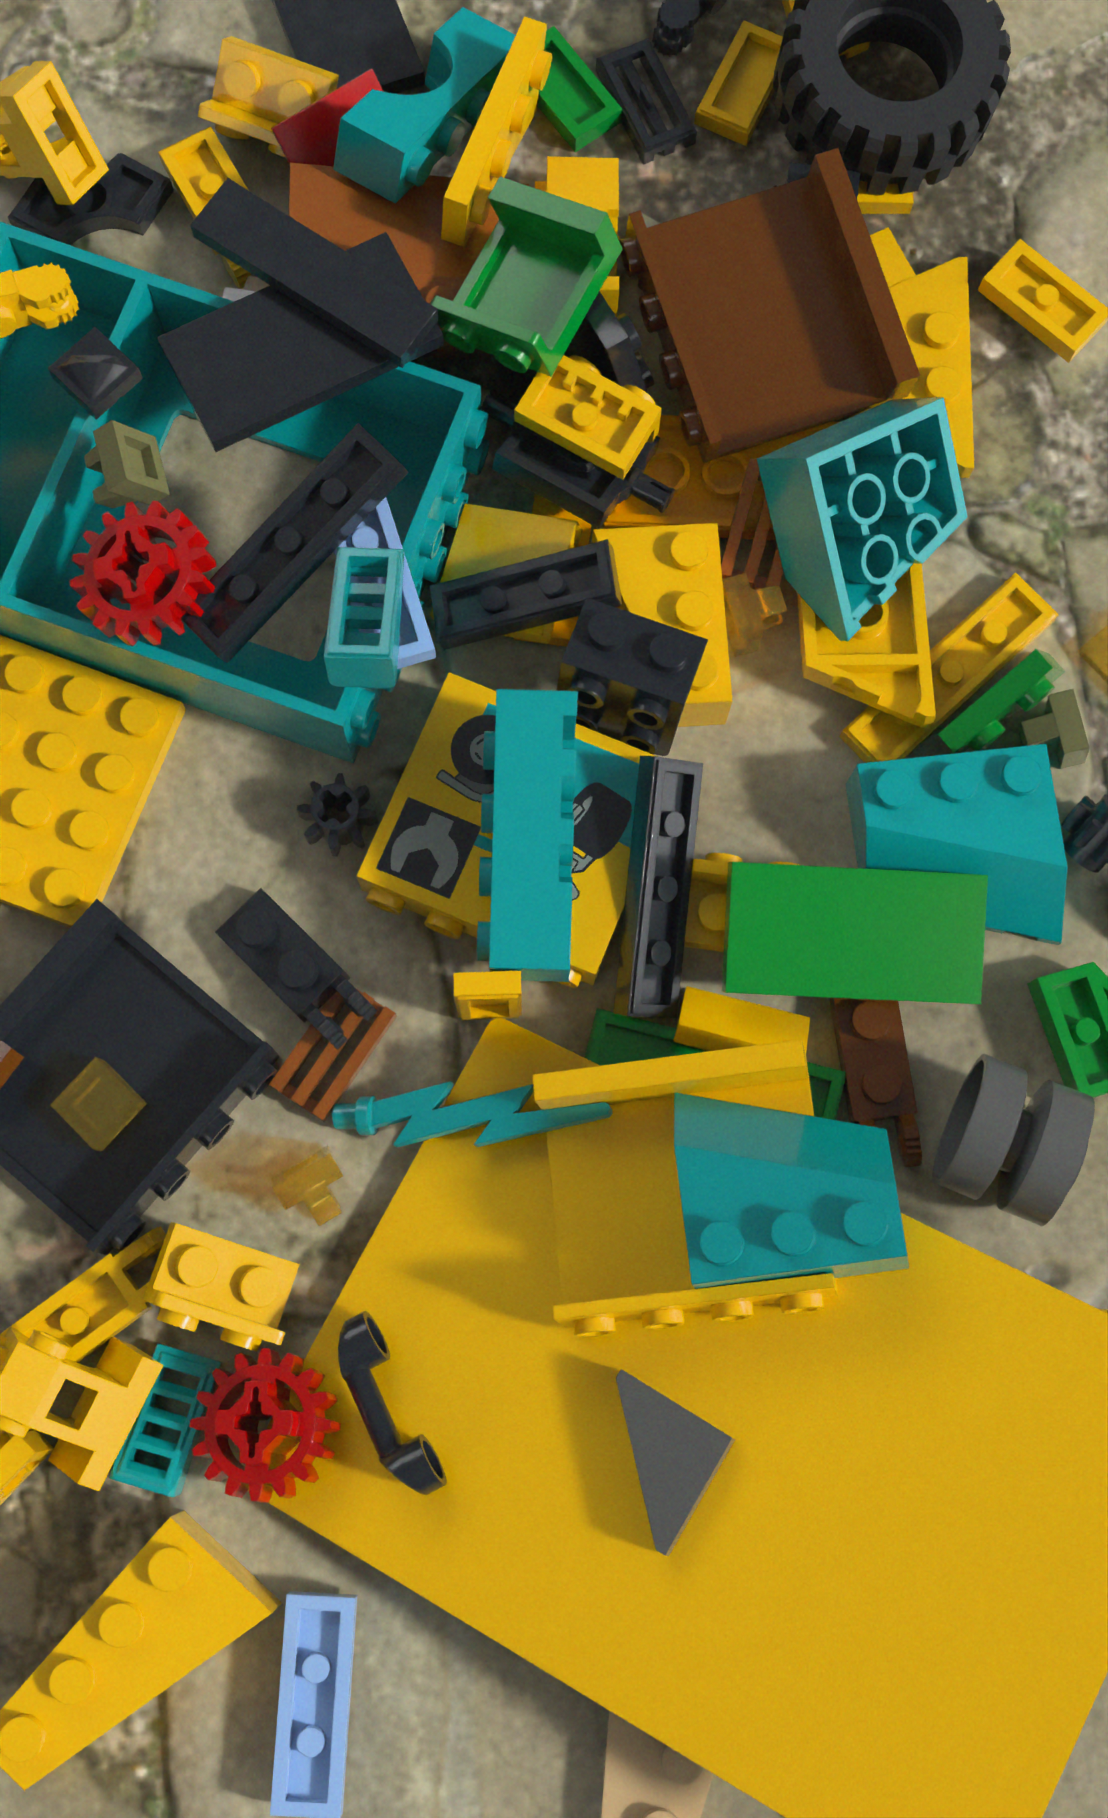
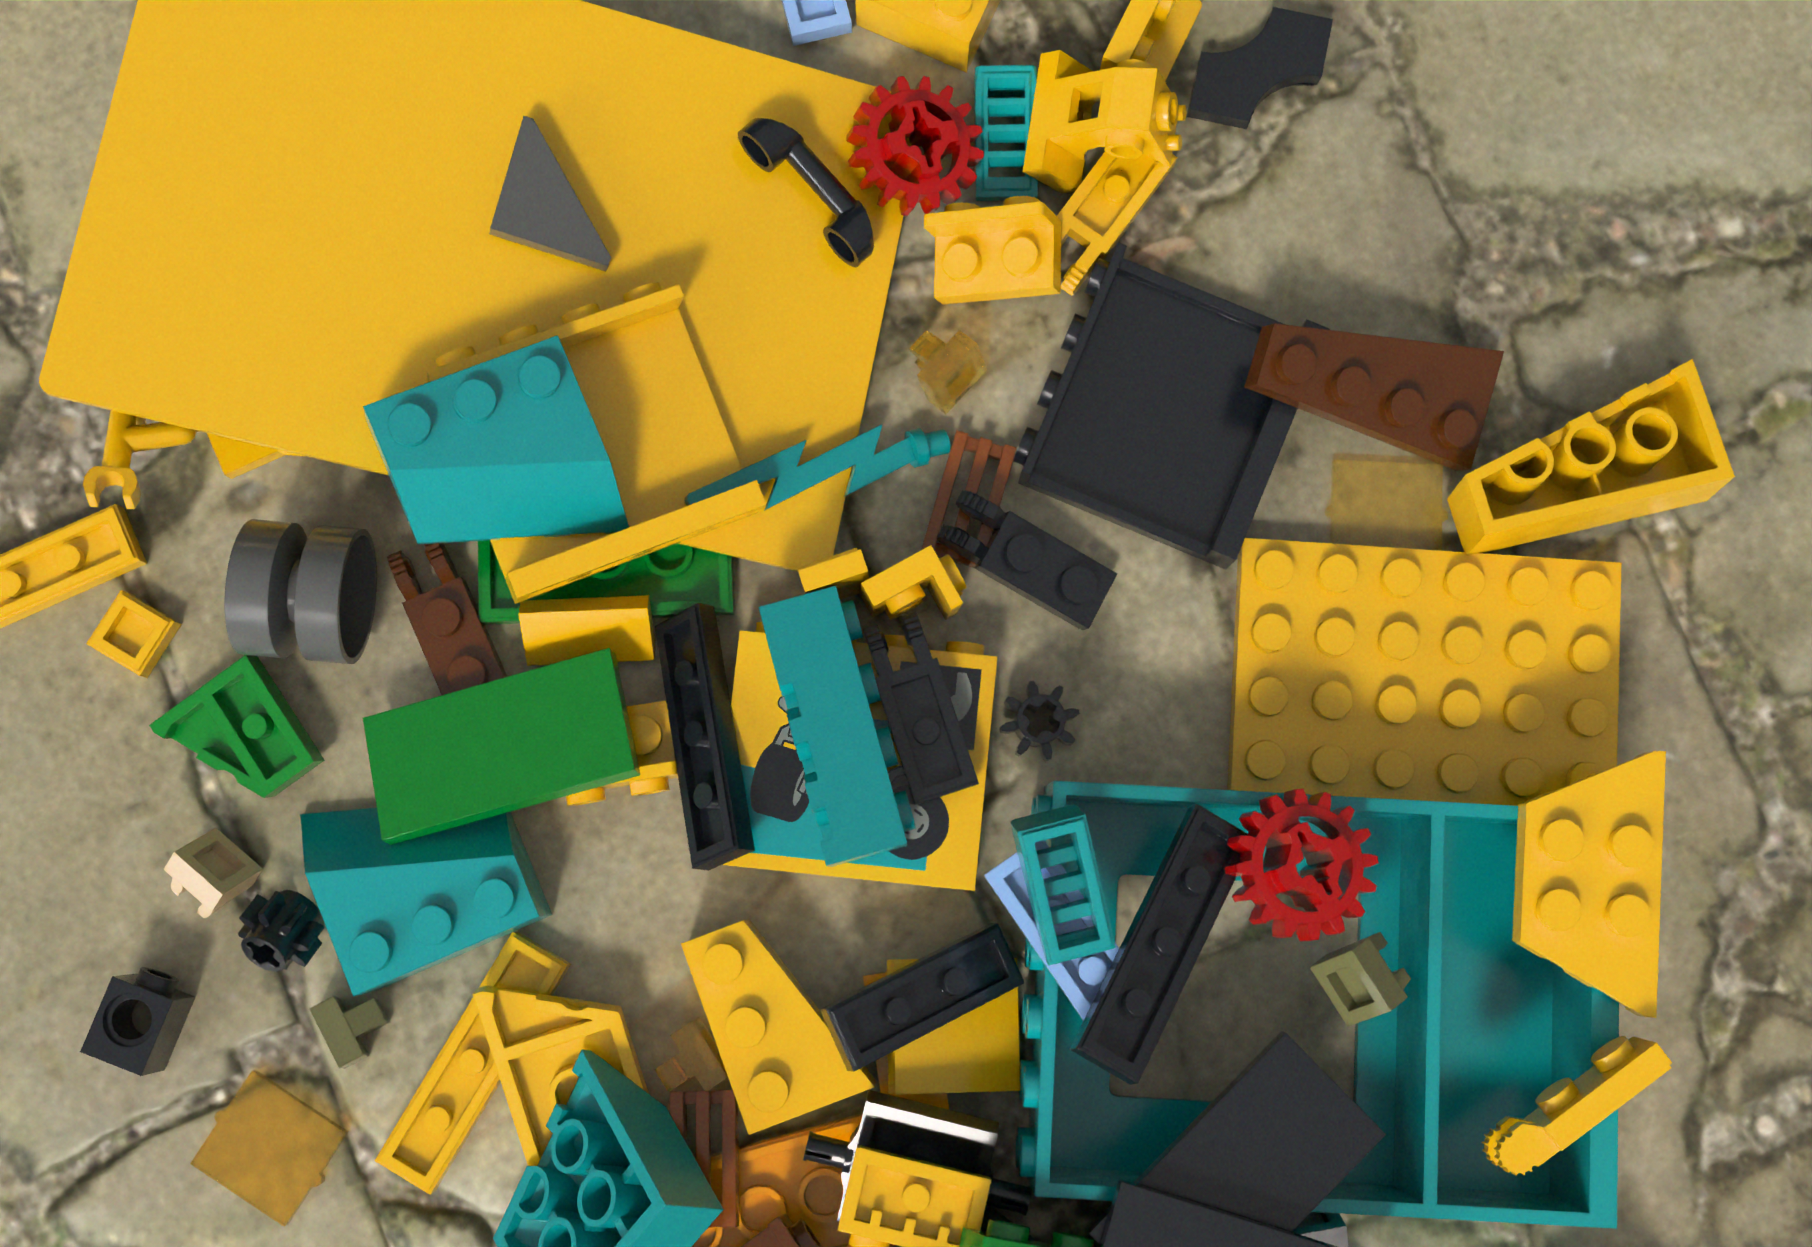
camera: 165 degrees right, 5 degrees up
black tile [48,327,143,420] -> none
clear yellow tile [51,1057,147,1151] -> none
black bracket [556,597,708,756] -> none
green wing [938,649,1065,753] -> none
none -> yellow bracket [860,545,967,620]
none -> black hinge [863,612,979,805]

